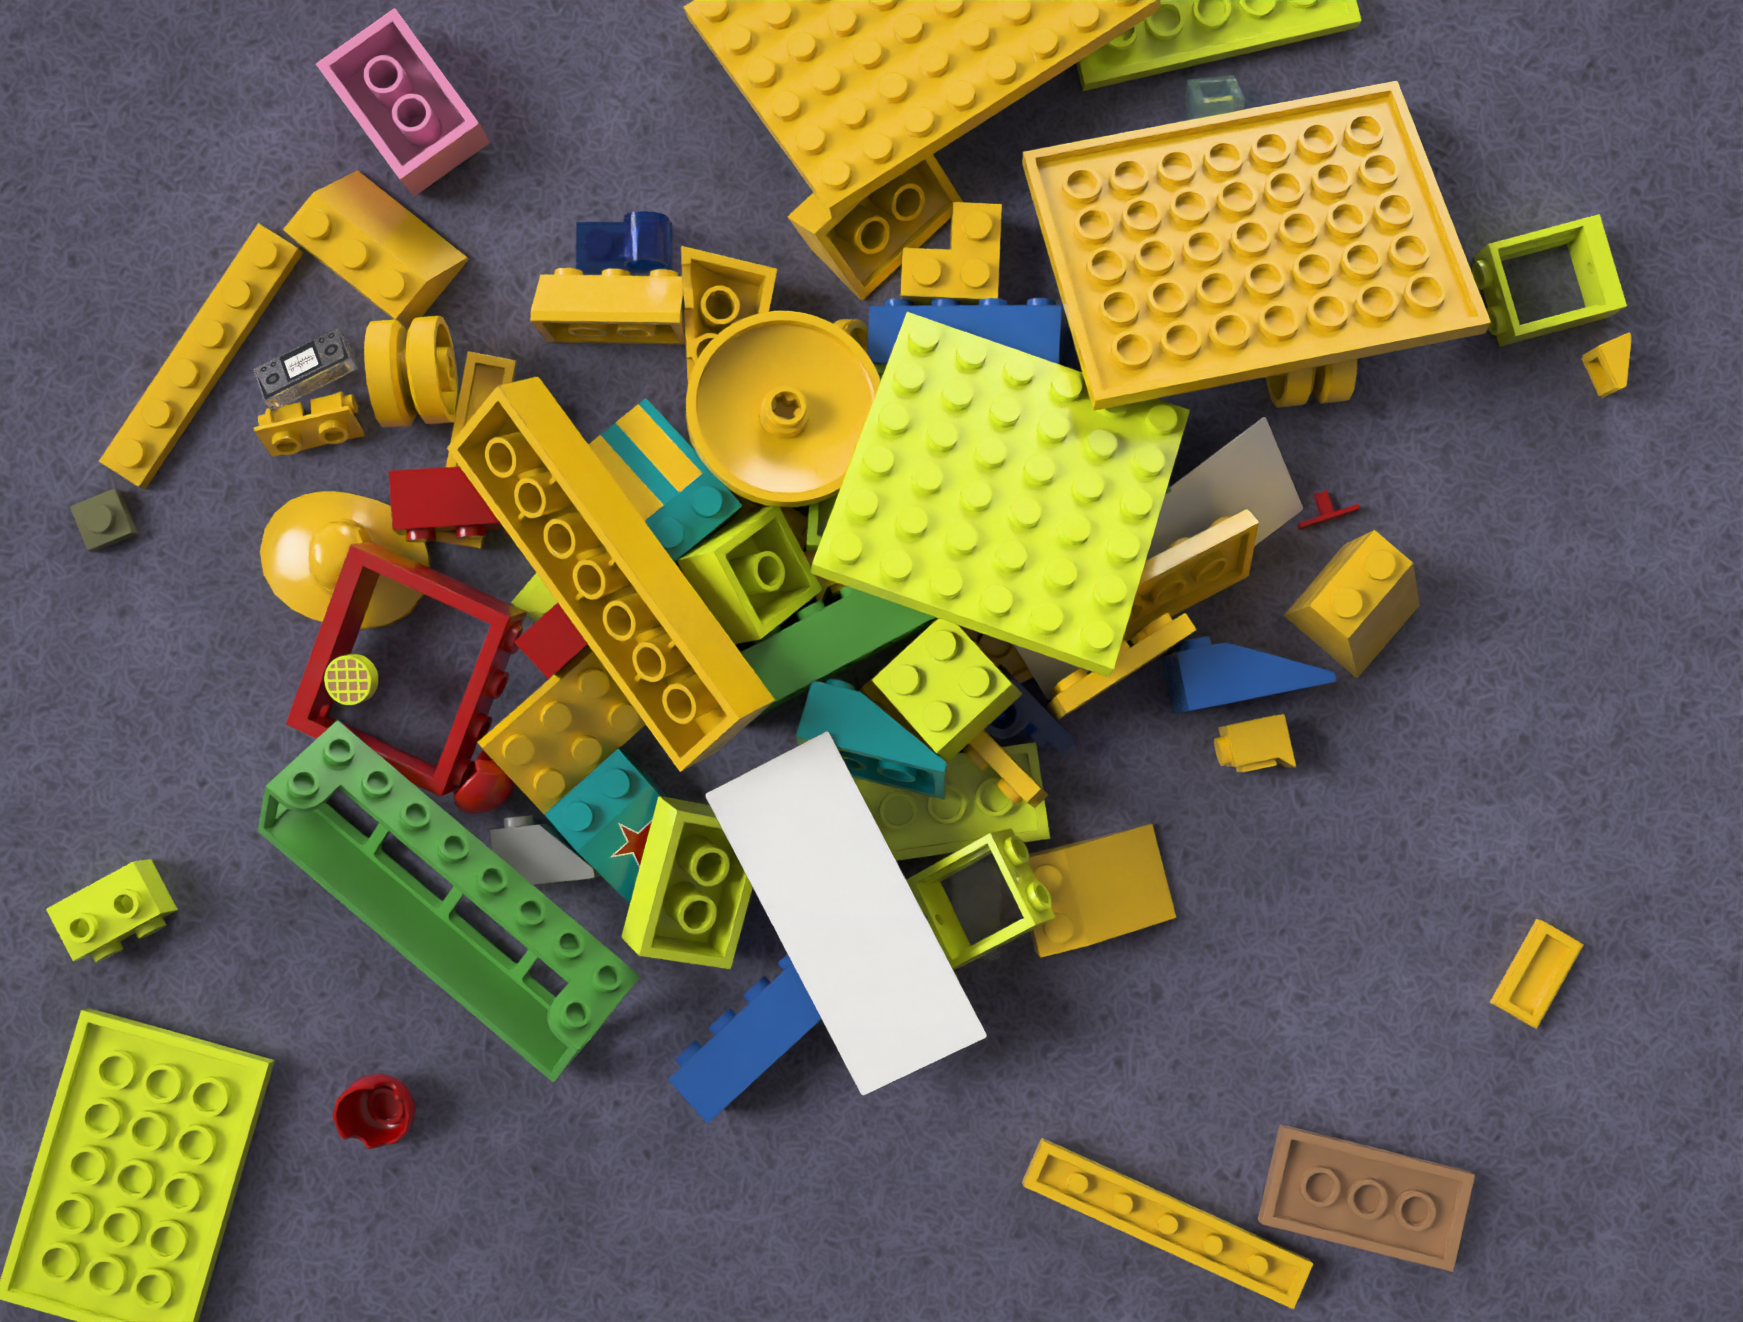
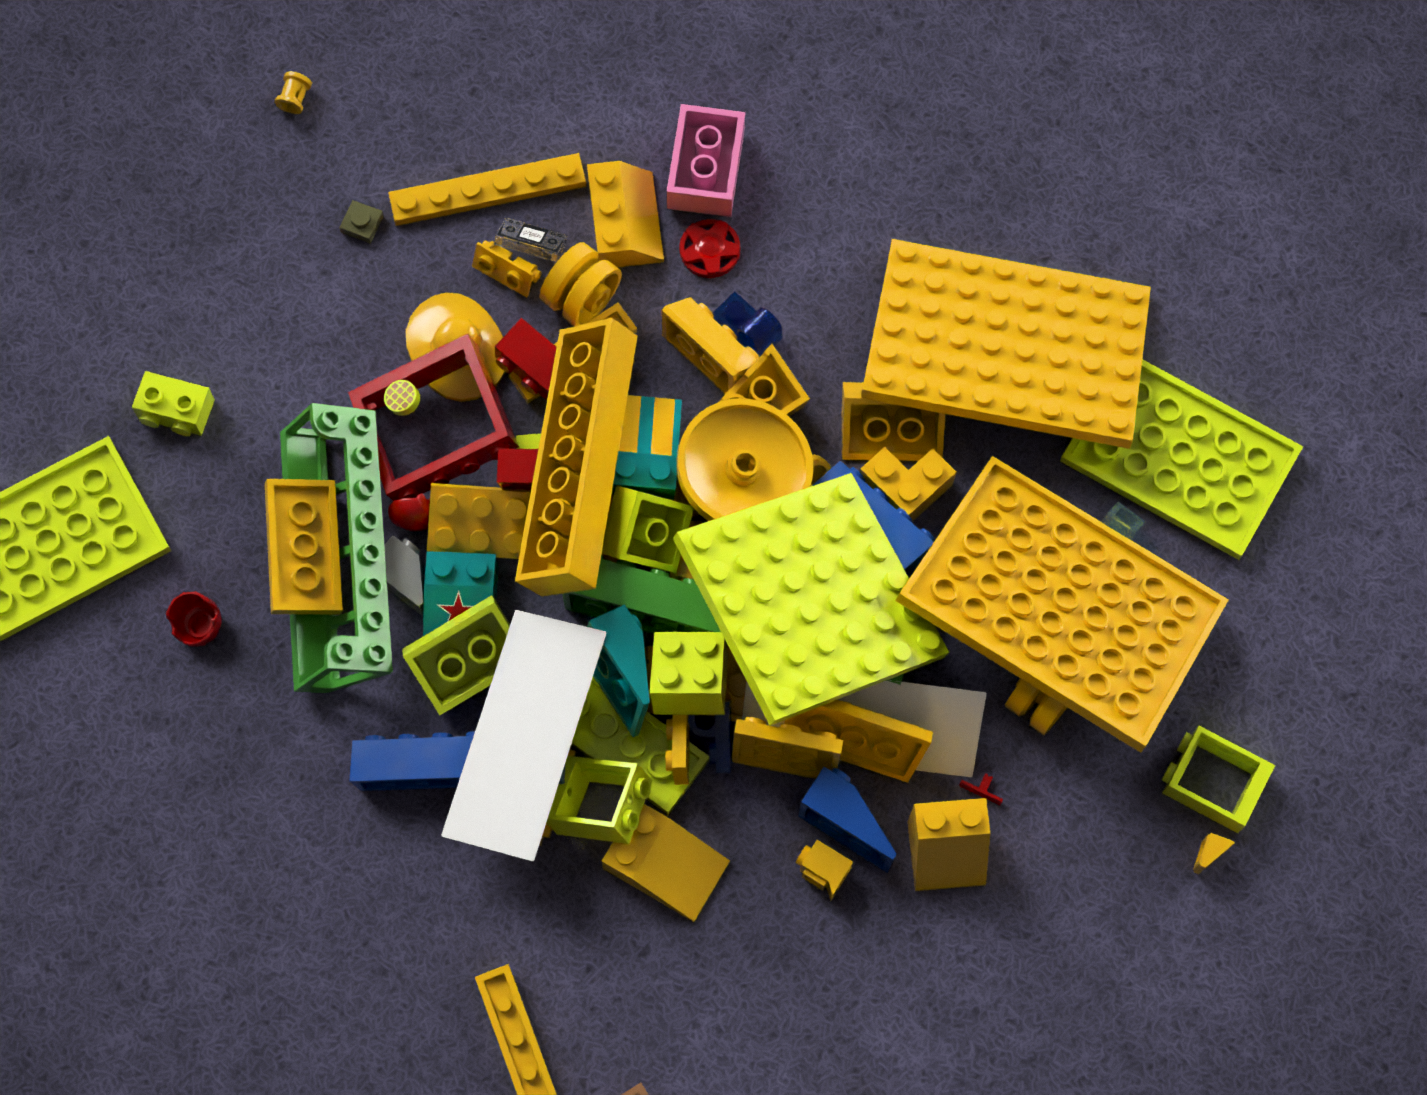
camera: 45 degrees right, 15 degrees down
none -> yellow plate [265,479,343,615]
none -> red wheel [679,219,741,278]

